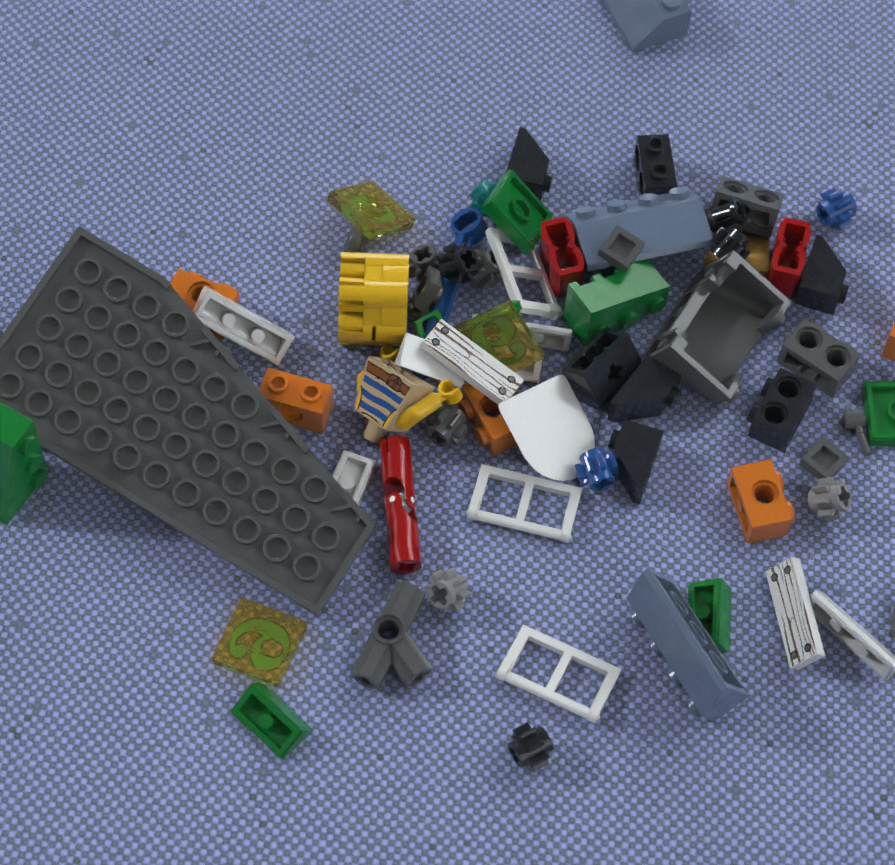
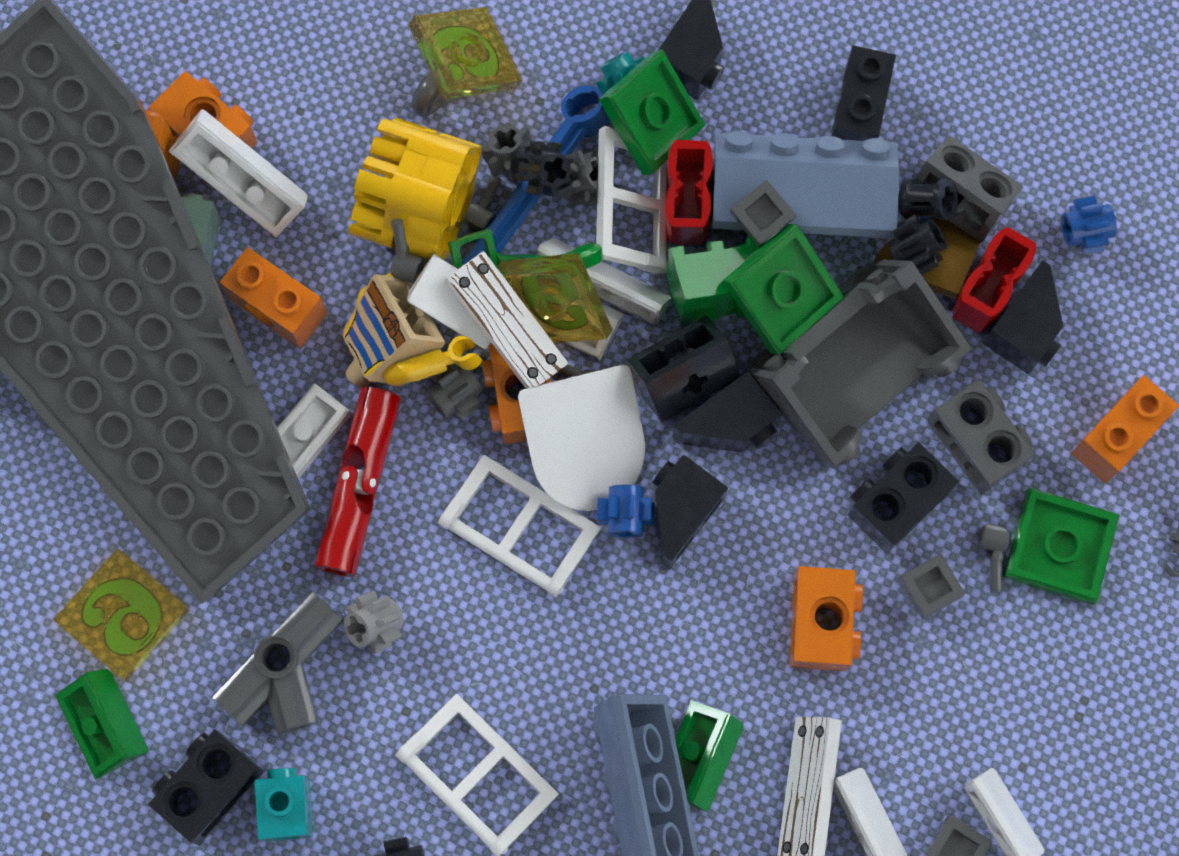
camera: 20 degrees right, 15 degrees up
dark grey plate [413,266,444,313] -> none
light grey gear [808,476,852,521] -> none
none -> black brick [148,729,265,846]
none -> teal brick [255,768,313,842]
none -> dark grey hand [390,219,424,284]
none -> green tile [722,224,844,355]

